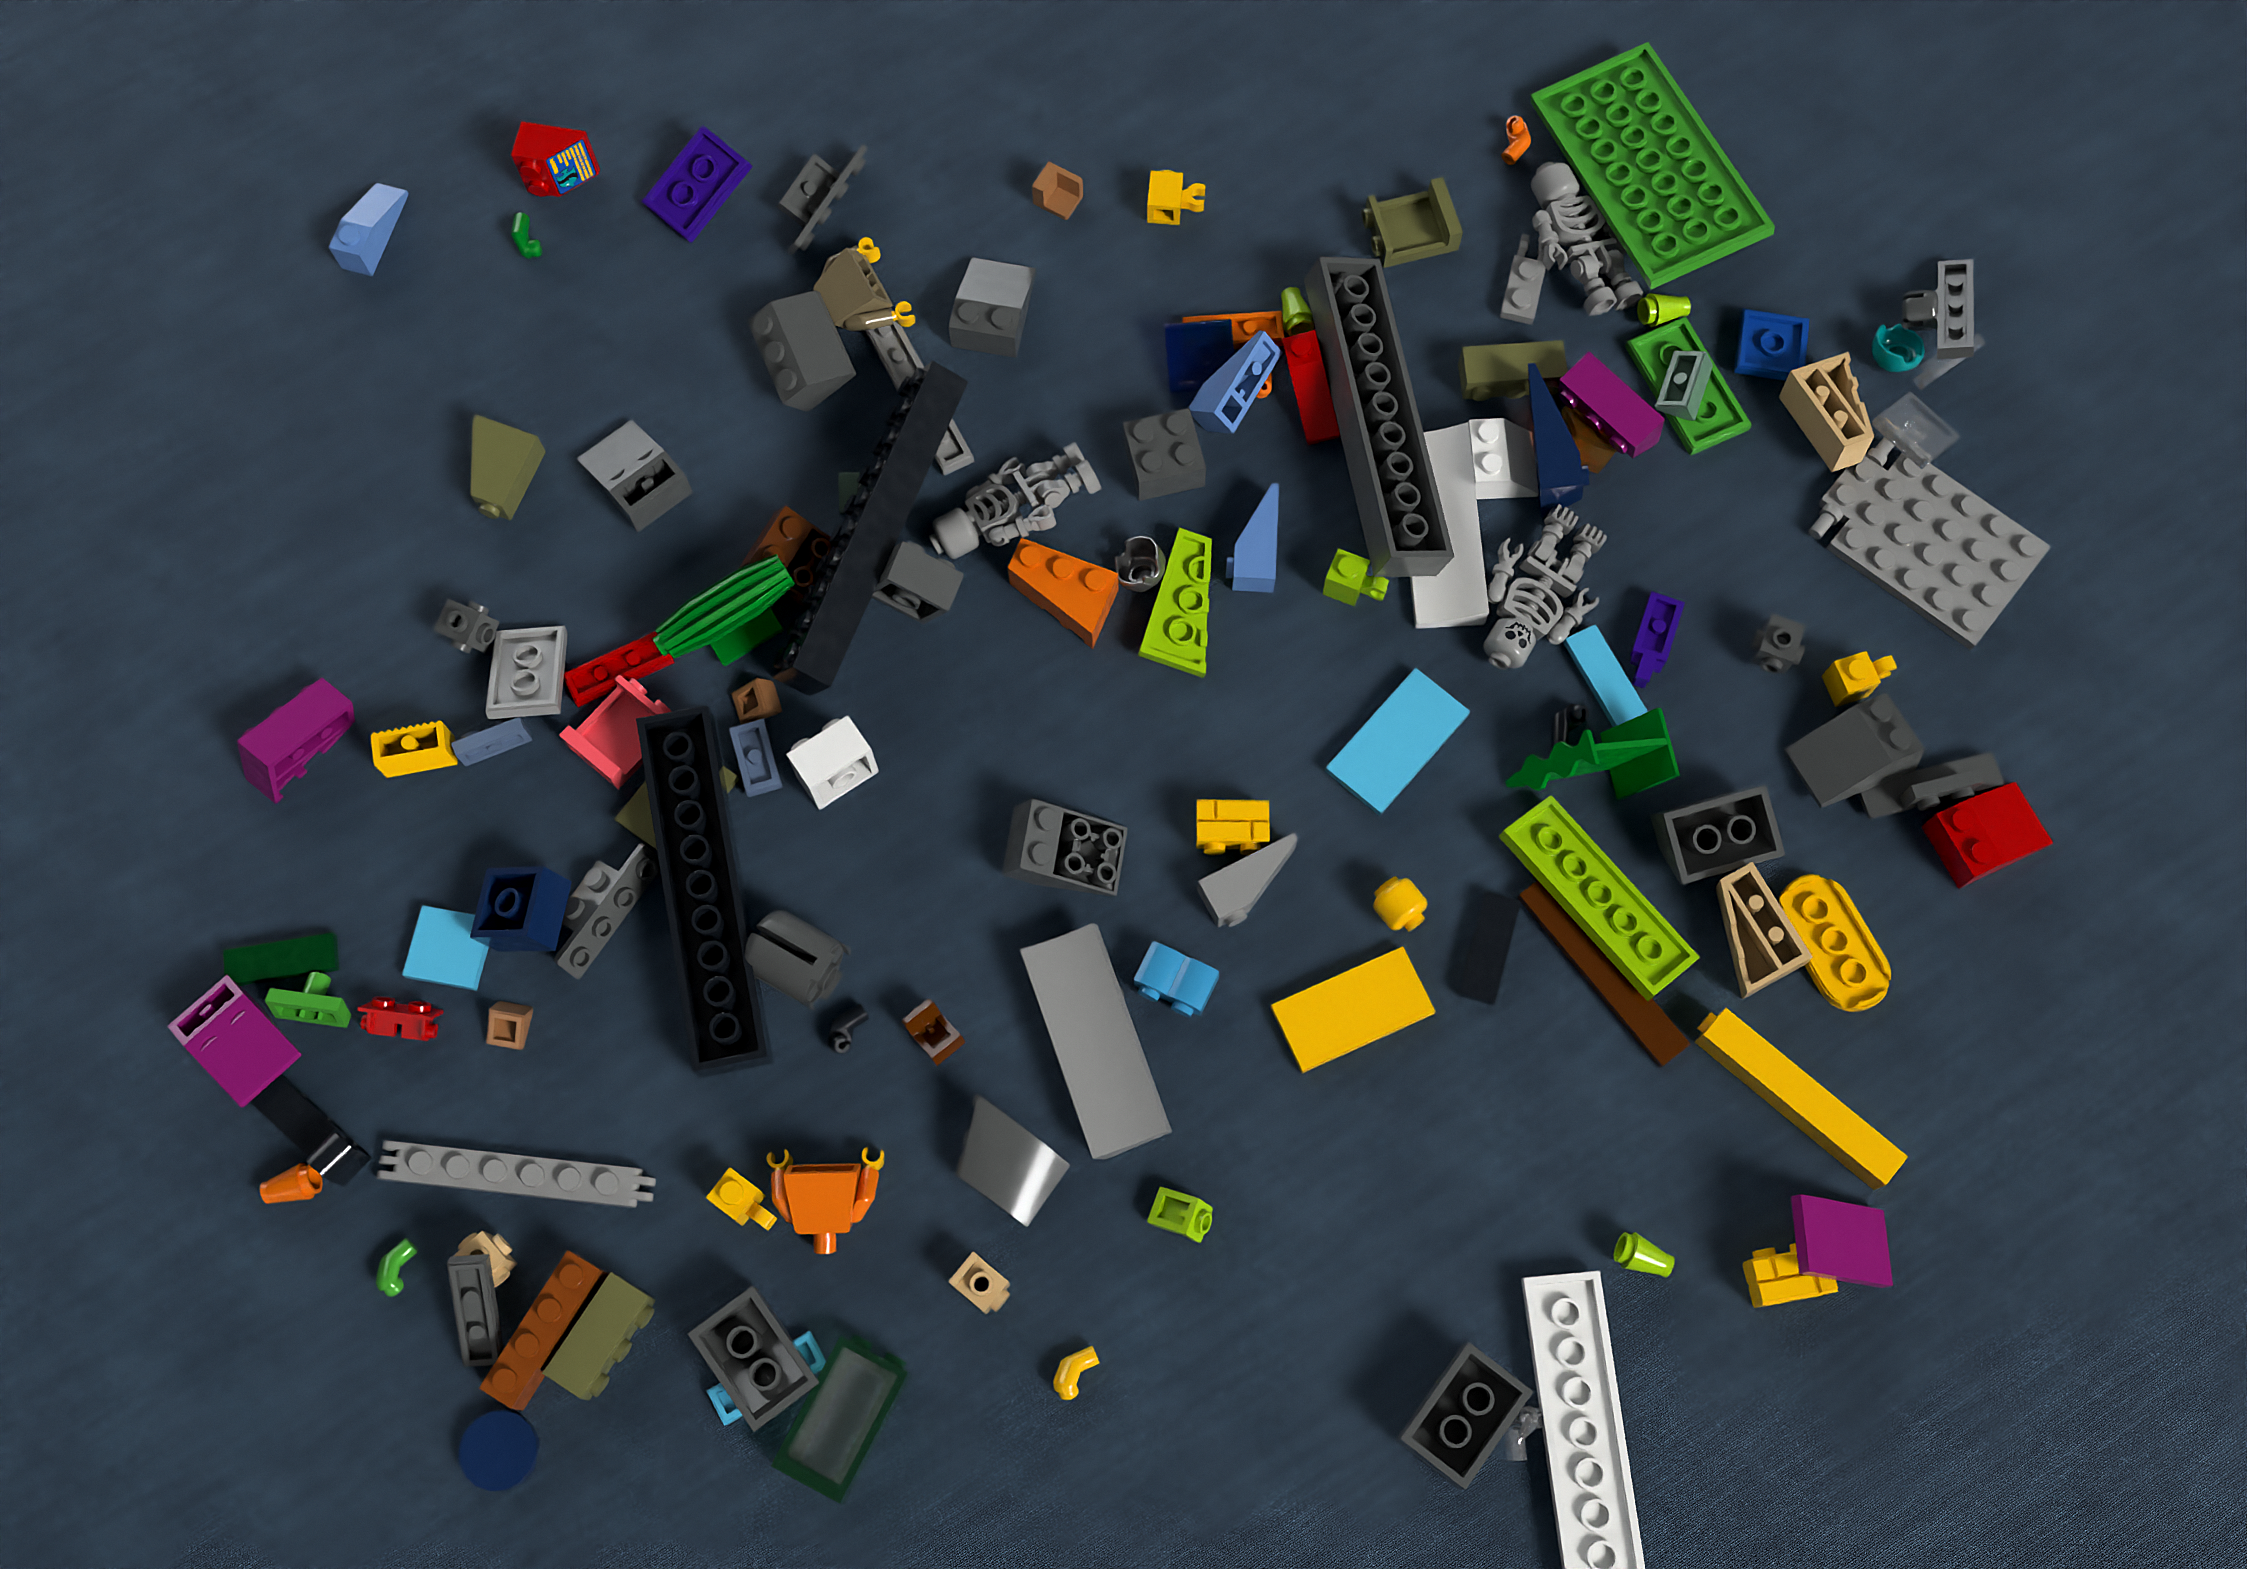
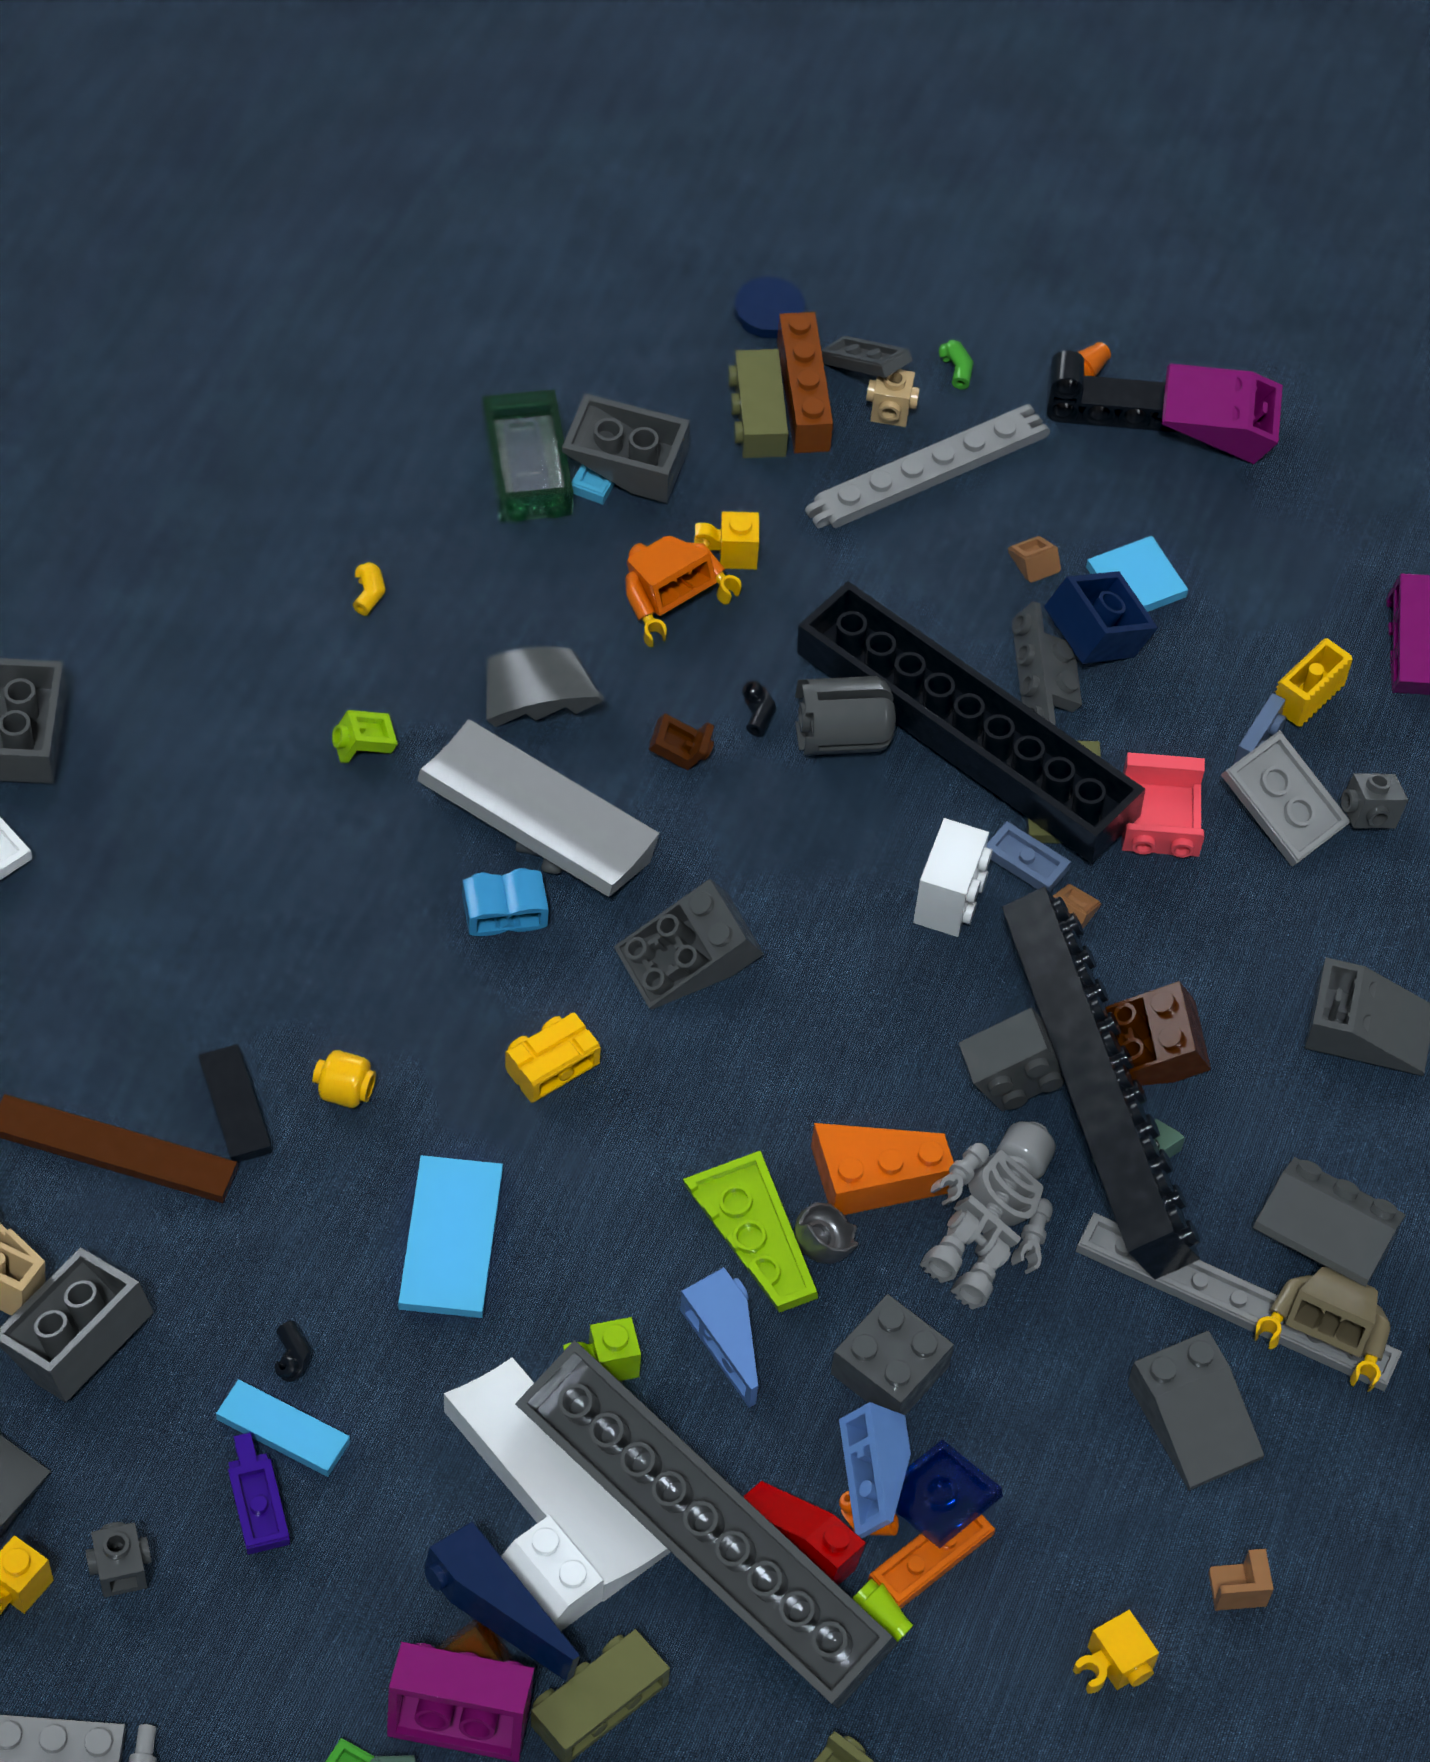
camera: 140 degrees right, 15 degrees down
dark green tile [223,932,340,986] -> none
bright green tile [265,972,351,1028] -> none
red hinge [358,997,444,1042] -> none
red tile [564,631,675,707] -> none
green plate [652,554,795,667] -> none
tan brick [948,1252,1010,1315] -> none
light grey slope [1197,833,1298,928] -> none
yellow tile [1270,946,1436,1073] -> none
light grey piece [1483,504,1607,670] -> none
lime plate [1498,795,1700,1002] -> none
green piece [1505,707,1680,800] -> none

